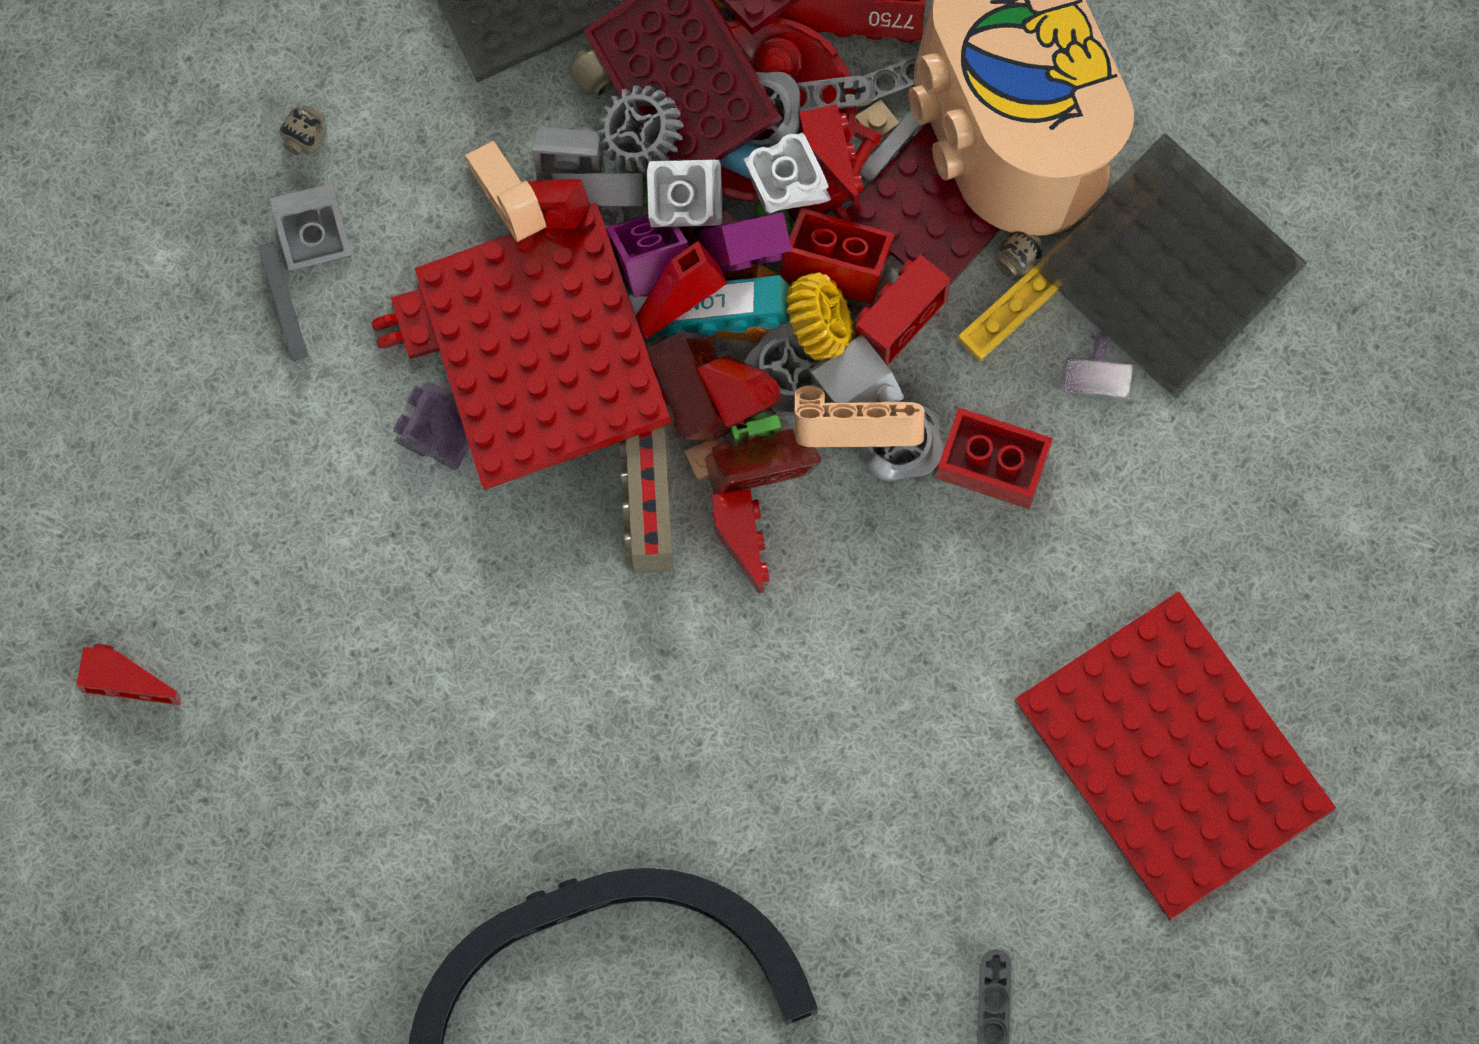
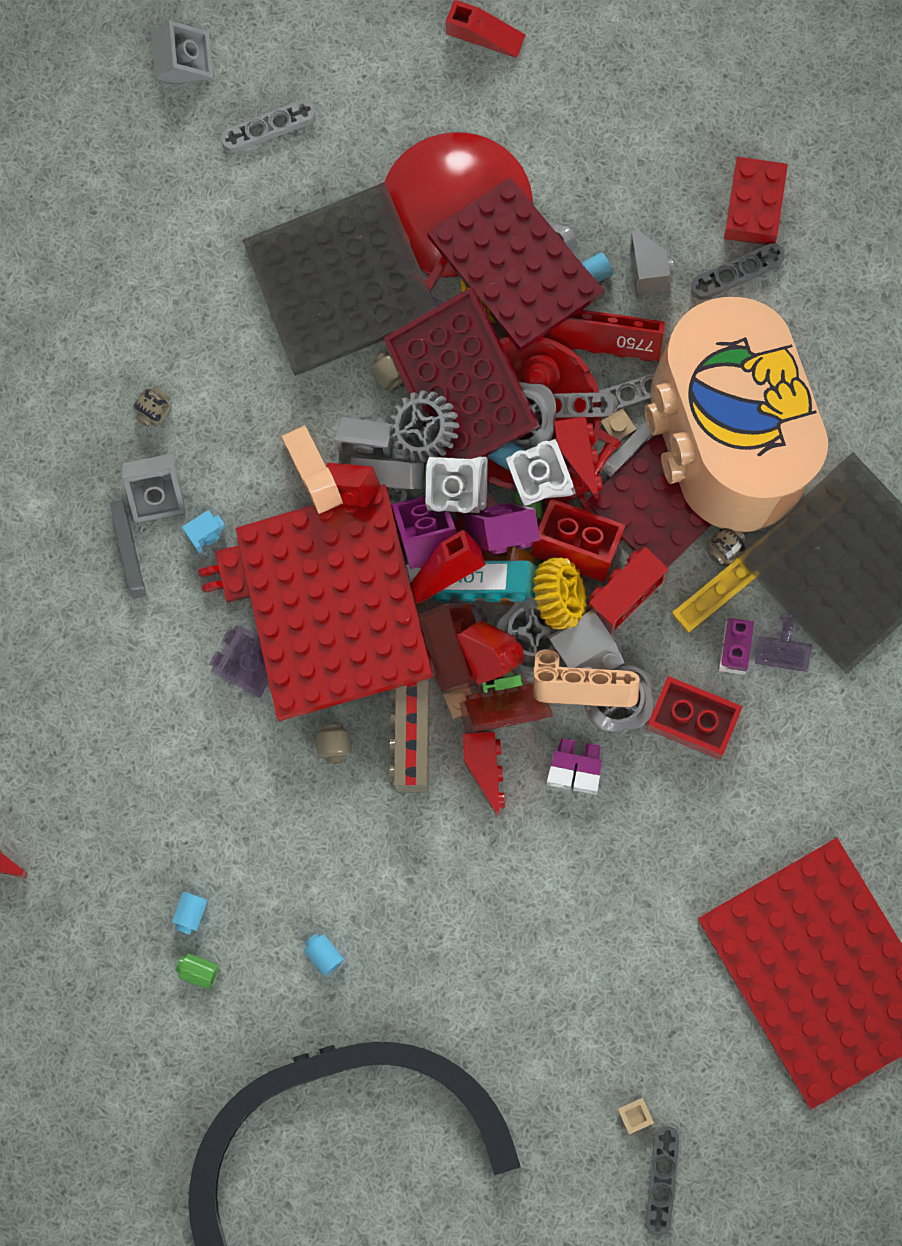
camera: 10 degrees right, 5 degrees up
none -> medium azure brick [171,892,208,935]
none -> bright green brick [175,953,219,990]
none -> medium azure brick [182,510,226,554]
none -> medium azure brick [304,934,345,977]
none -> dark tan head [316,724,351,764]
none -> hips [547,738,602,795]
none -> tan plate [617,1098,654,1134]
none -> magenta hips [719,618,754,675]

